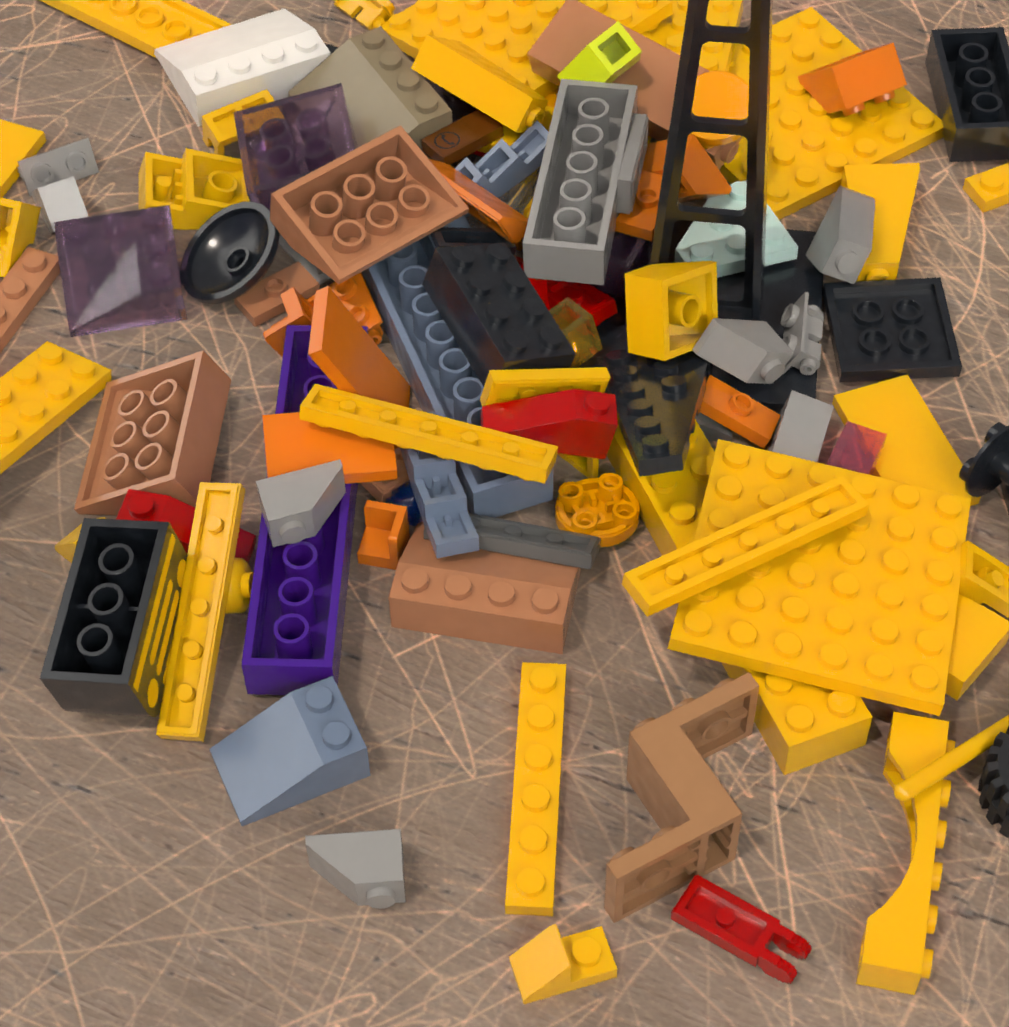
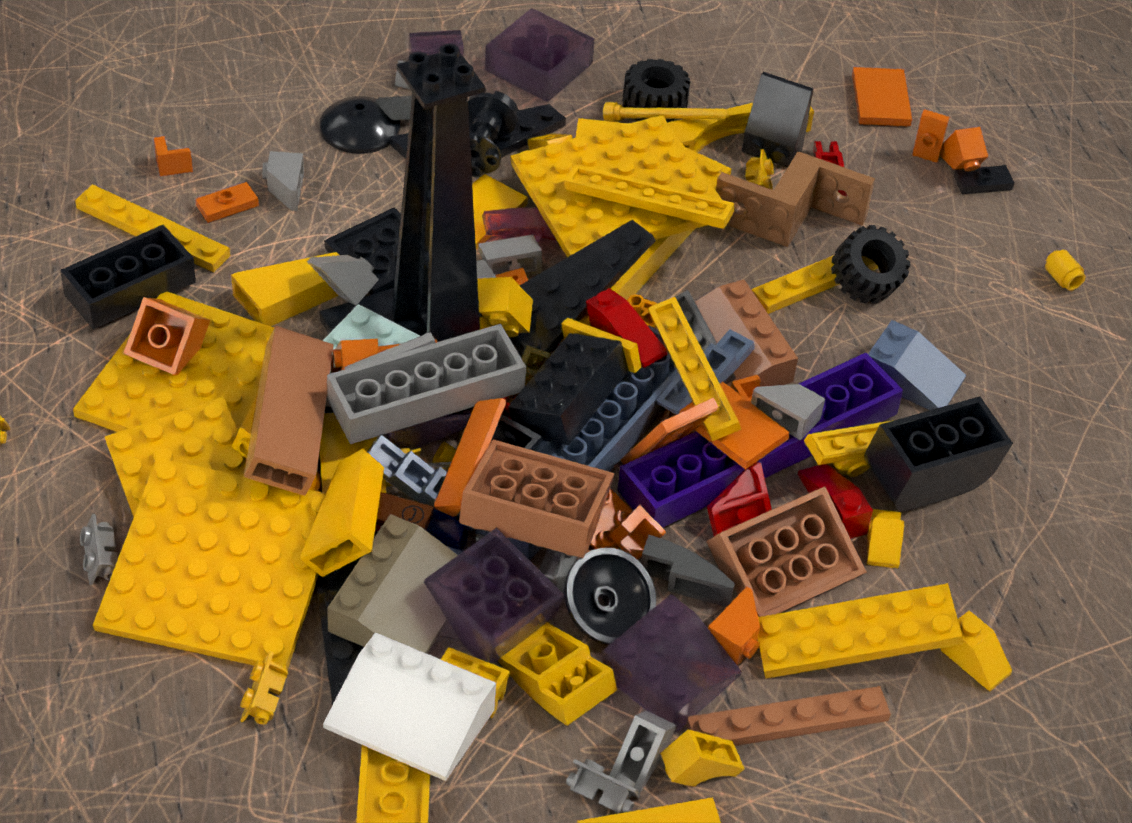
camera: 130 degrees left, 5 degrees down
light grey slope [305,829,406,909] -> none
yellow slope [509,924,617,1004] -> none
neon yellow slope [557,21,642,83] -> none
light orange tile [689,71,749,149] -> none
none -> dark grey slope [641,535,735,607]
none -> orange slope [705,587,760,666]
none -> red wing [707,462,772,536]
none -> black slope [742,71,814,168]
none -> yellow hinge [745,149,774,190]
none -> black tyre [831,225,910,304]

